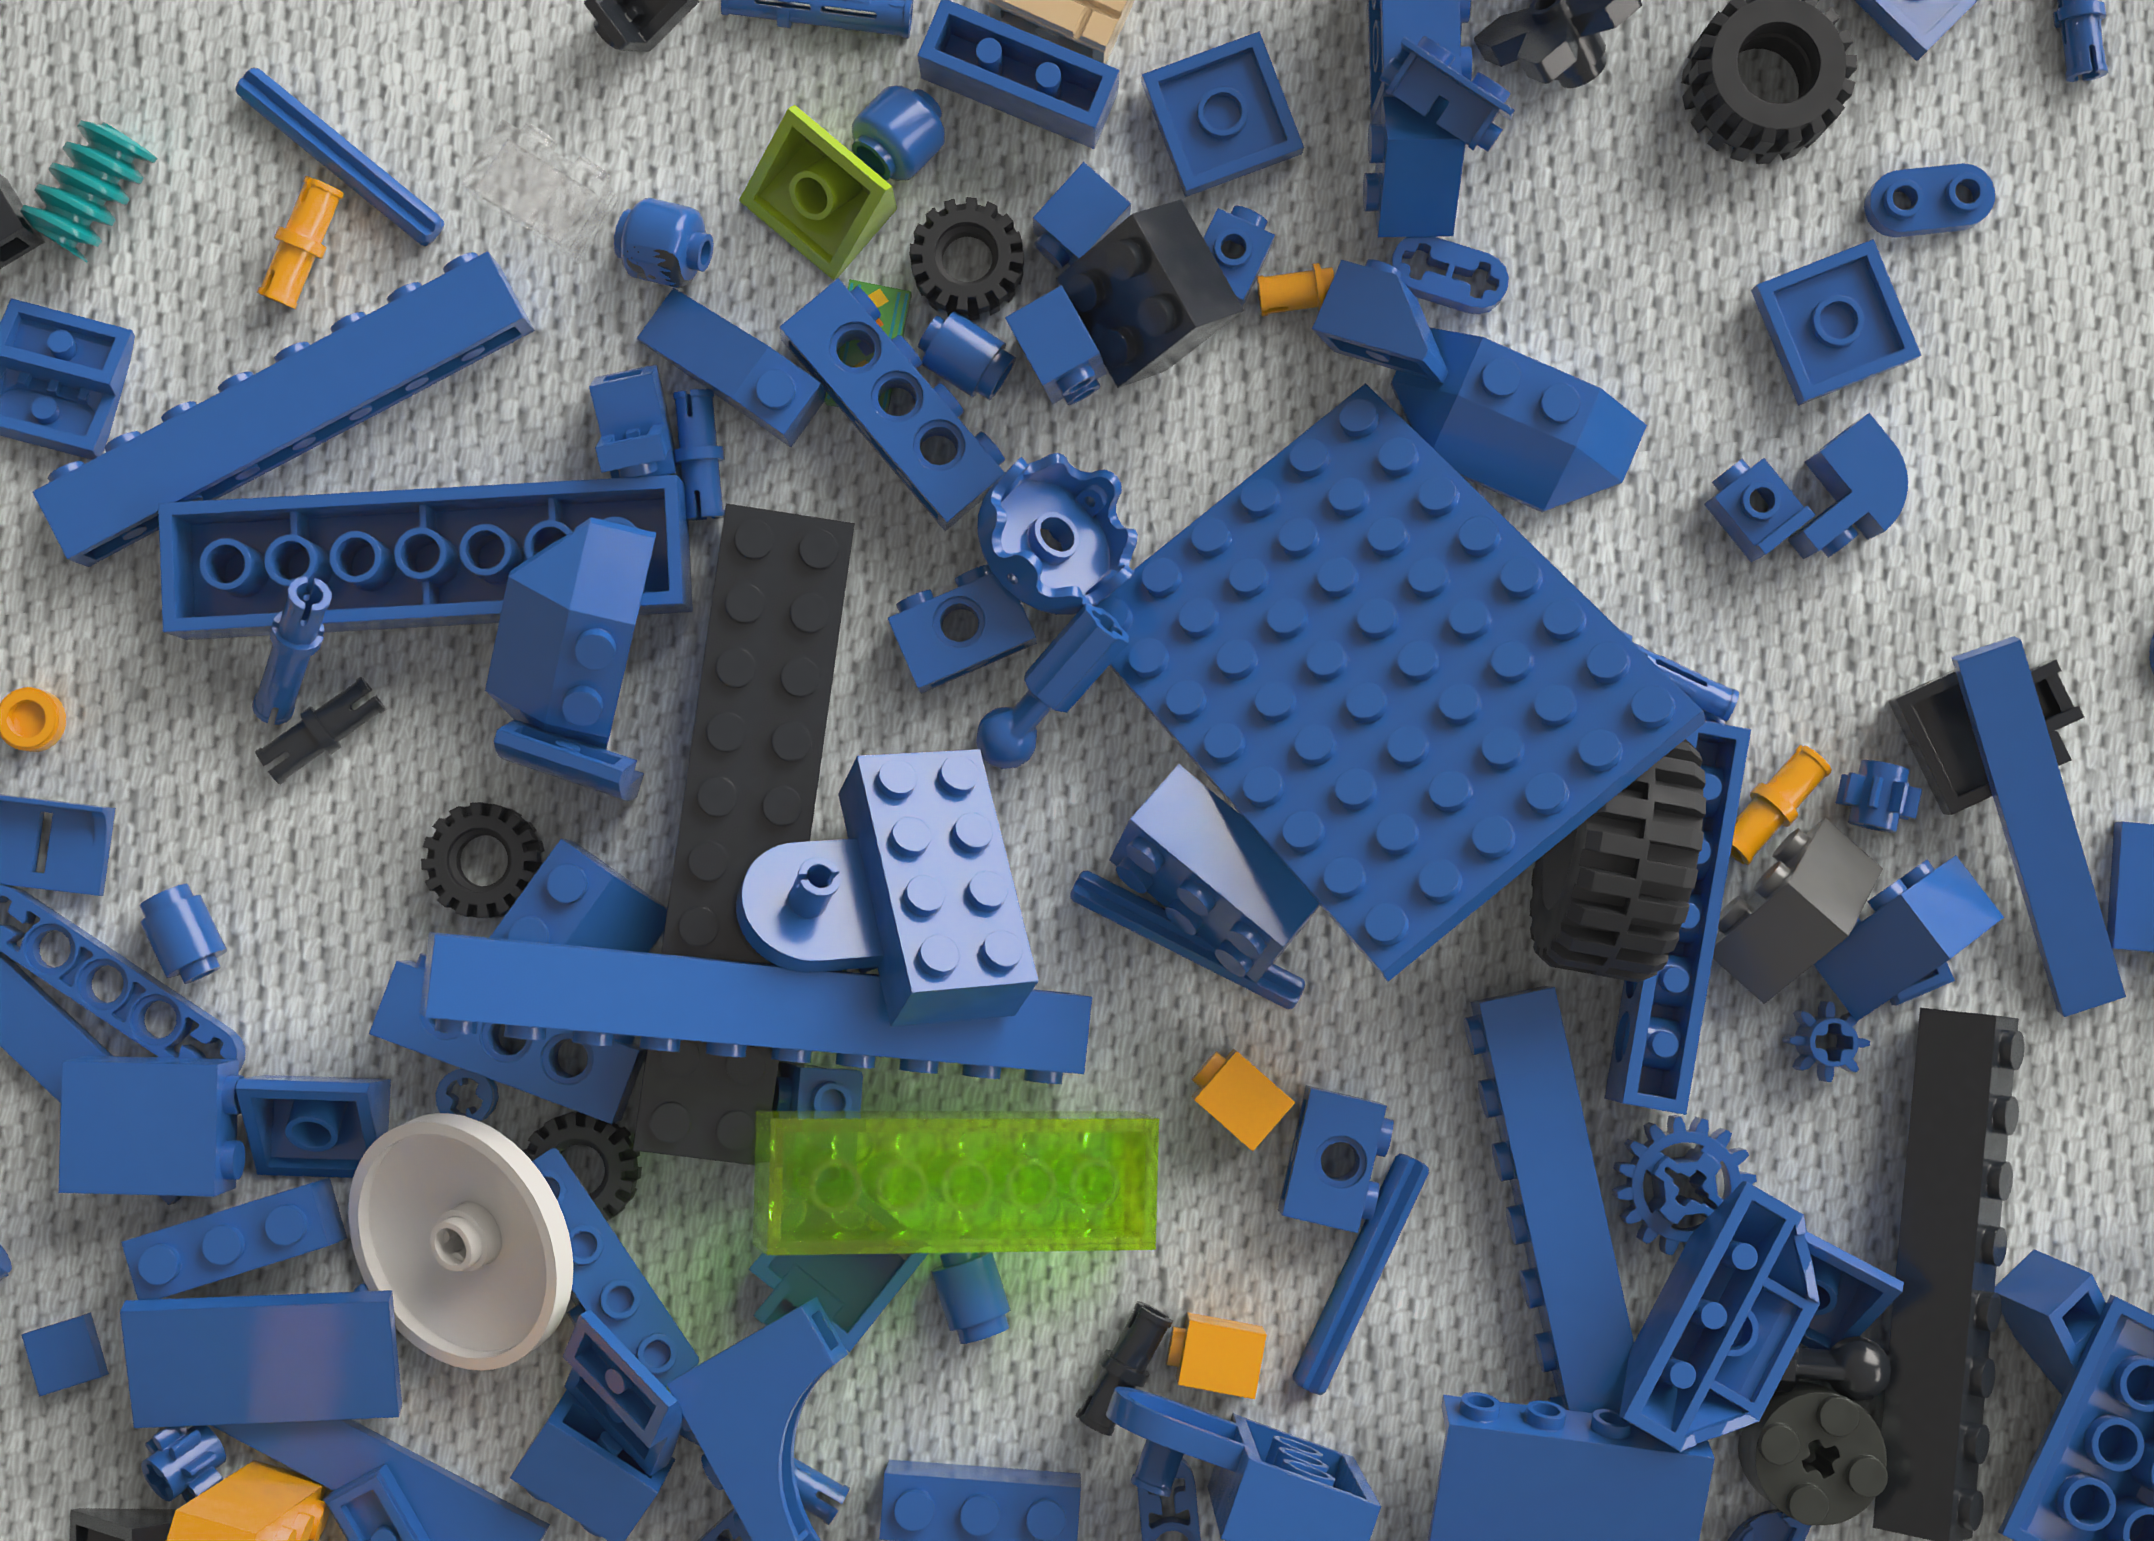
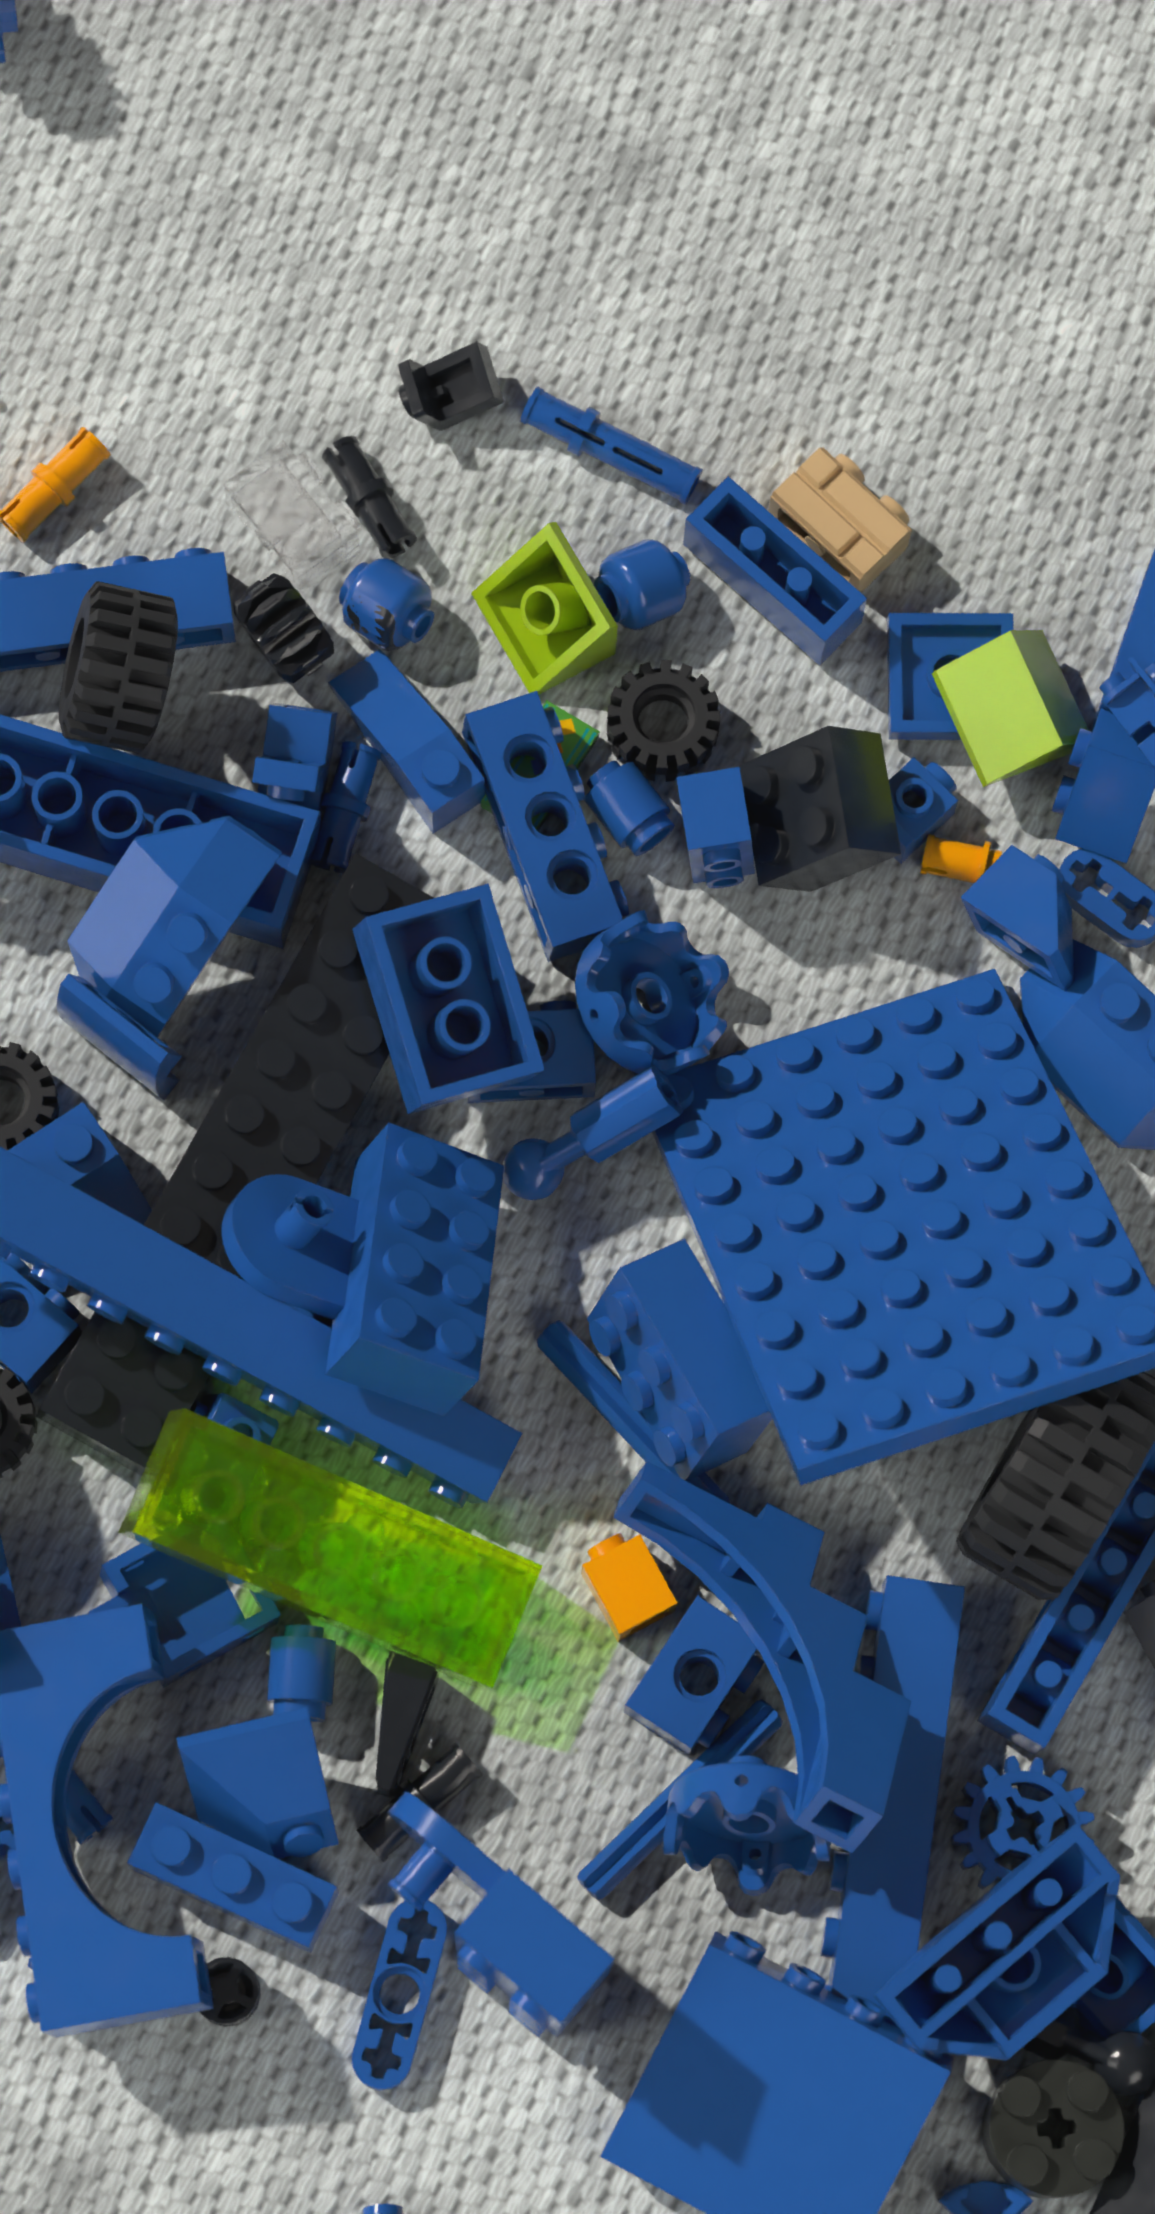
camera: 20 degrees right, 10 degrees down
blue axle [235,67,445,246] -> none
blue brick [1033,162,1131,269] -> none
light orange brick [1166,1312,1267,1399] -> none
none -> black tyre [59,581,178,754]
none -> blue slope [177,1707,339,1859]
none -> black gear [234,573,334,683]
none -> black pin [322,436,417,559]
none -> blue brick [352,883,545,1114]
none -> black slope [375,1651,439,1798]
none -> blue arch [613,1461,911,1853]
none -> blue plate [663,1755,831,1896]
none -> lime slope [932,630,1089,787]

